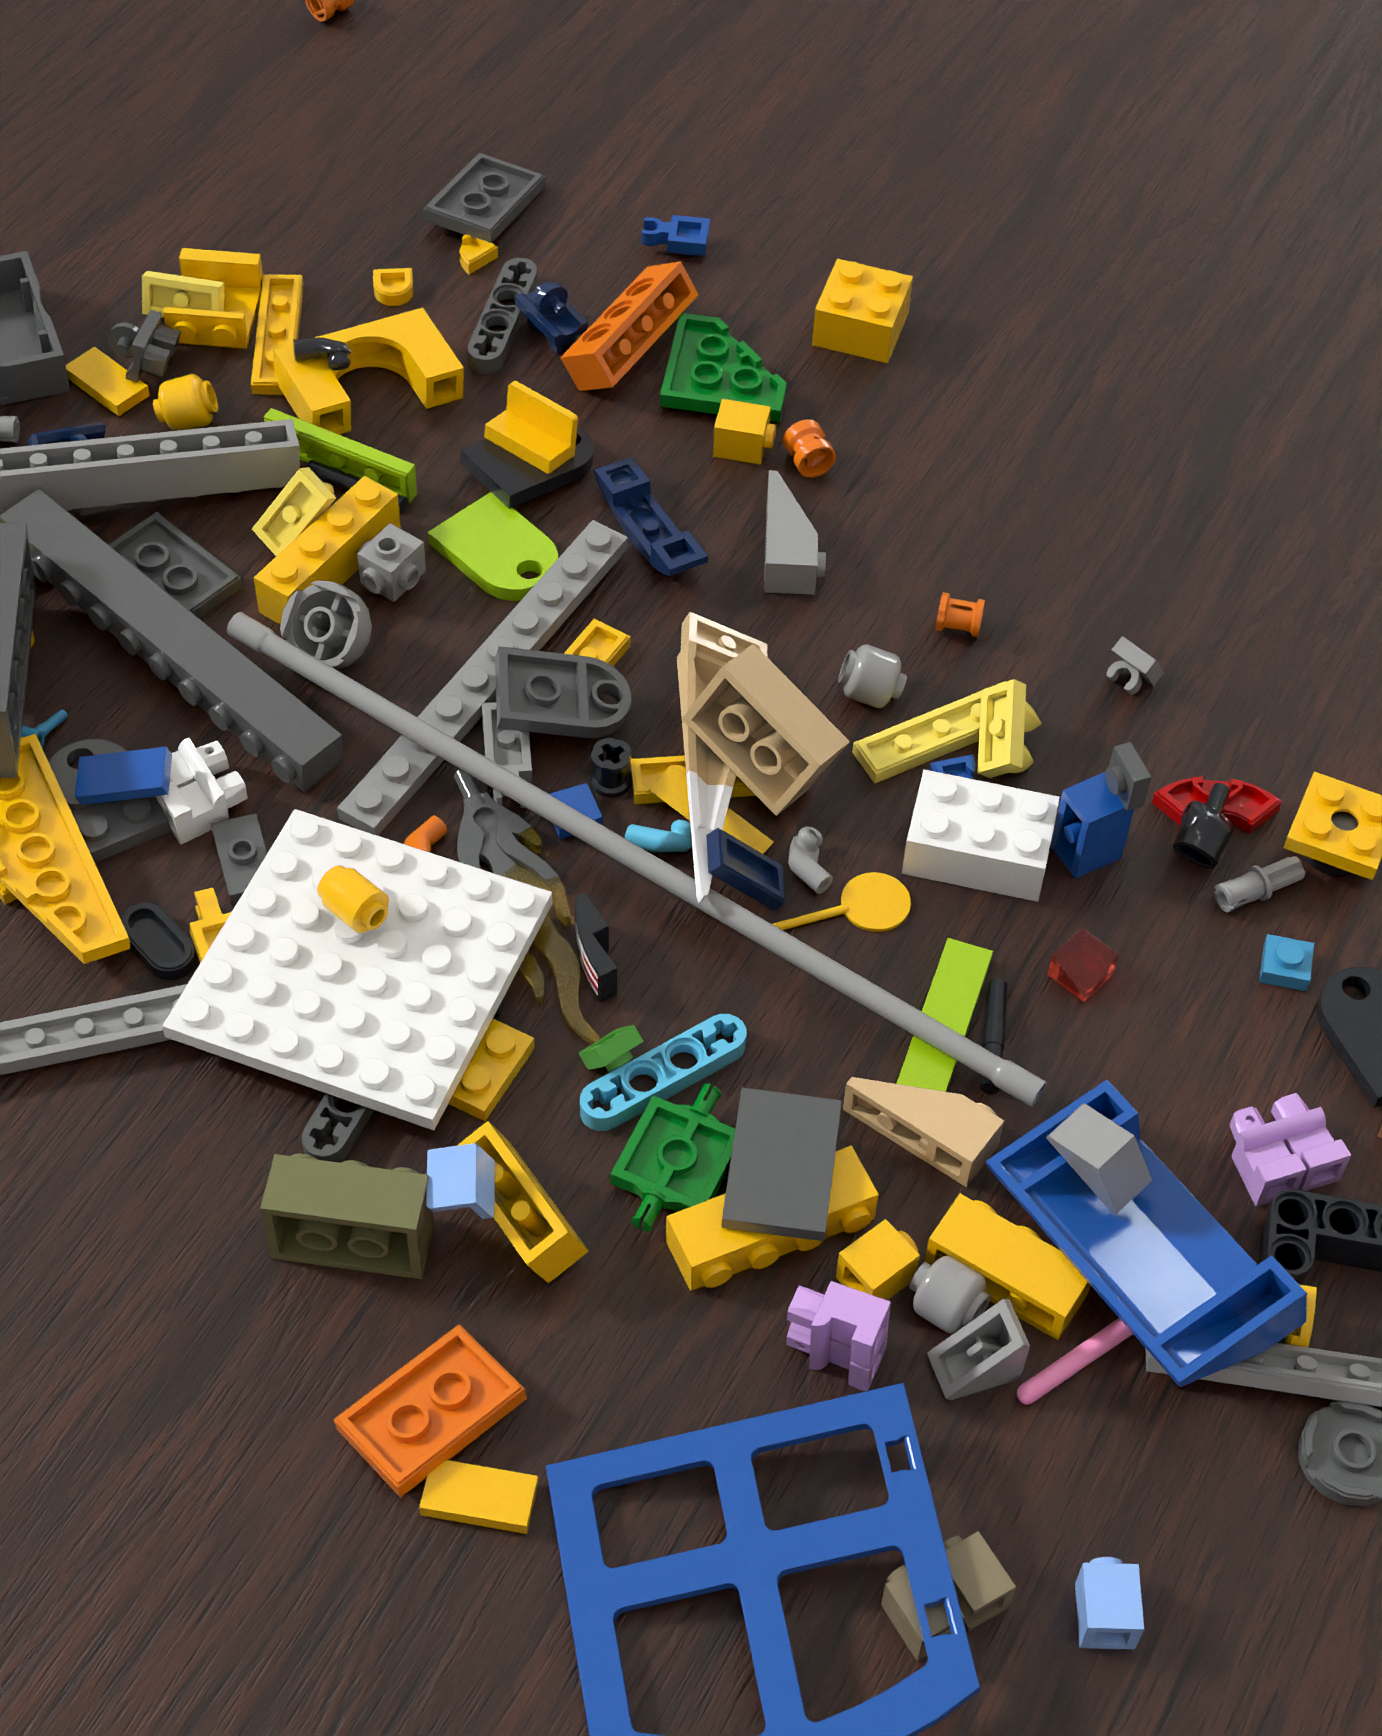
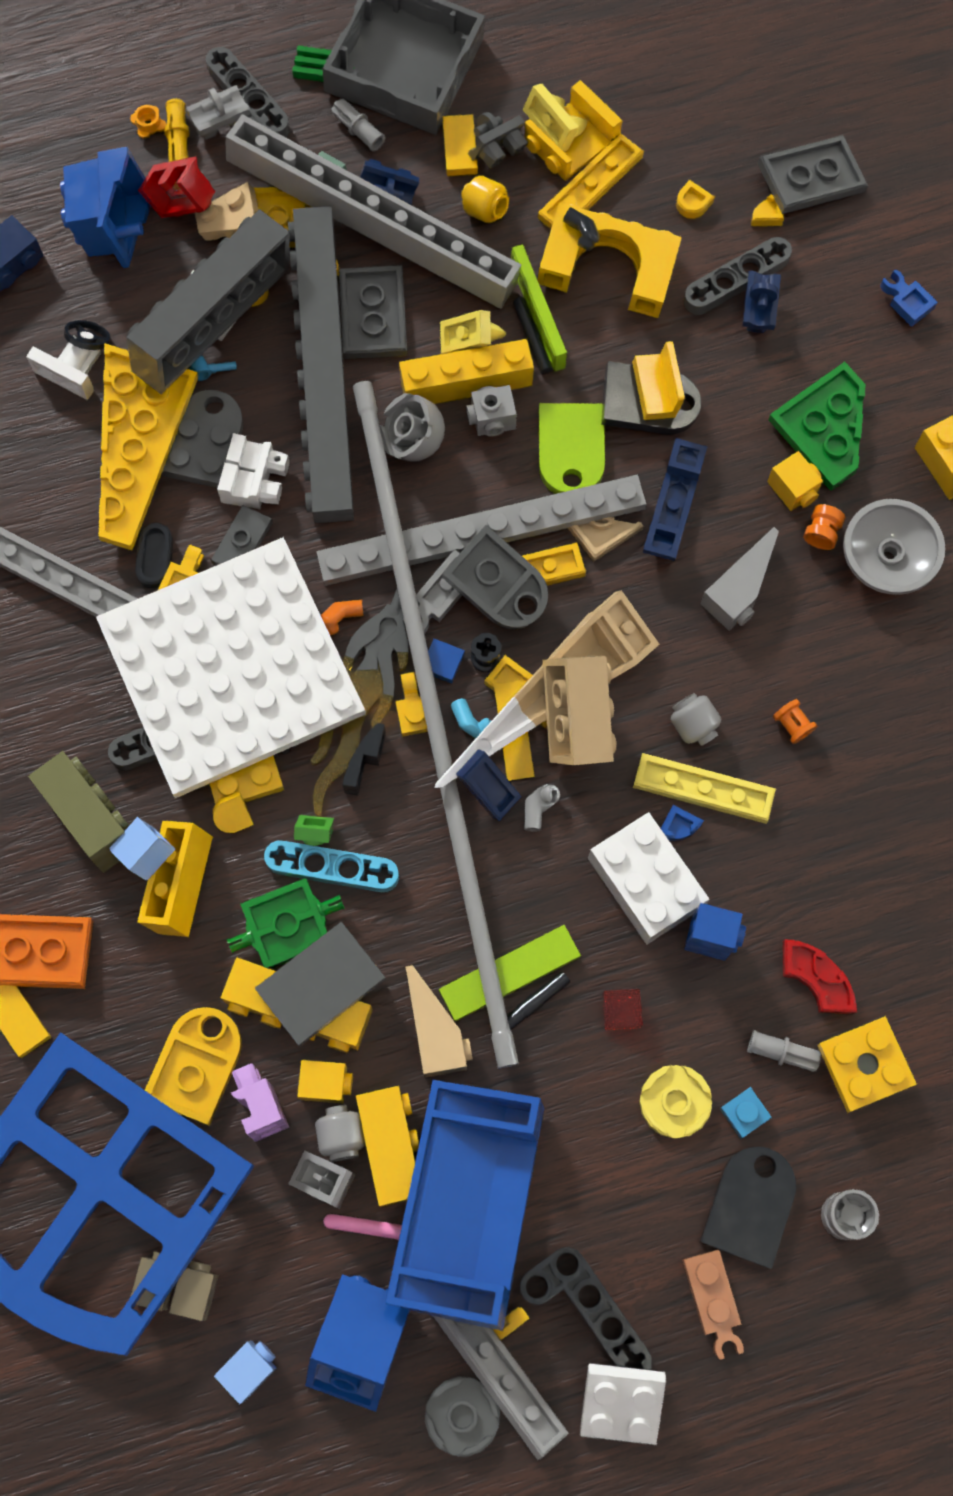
camera: 45 degrees right, 20 degrees up
blue tile [75,747,172,805] -> none
yellow brick [317,865,389,933] -> none
orange brick [560,261,699,391] -> none
yellow piece [772,872,911,932] -> none
light yellow tile [977,679,1041,778] -> none
light grey slope [1046,1103,1152,1215] -> none
dark grey plate [1105,742,1152,811] -> none
light grey tile [1106,636,1164,695] -> none
black piece [1173,783,1234,869] -> none
lavender hips [1230,1093,1351,1207] -> none
none -> yellow tile [145,1007,242,1126]
none -> yellow tile [213,791,254,833]
none -> blue slope [305,1274,410,1412]
none -> yellow plate [395,672,428,737]
none -> tan tile [568,517,644,562]
none -> light yellow tile [639,1065,712,1139]
none -> light grey dish [843,499,945,595]

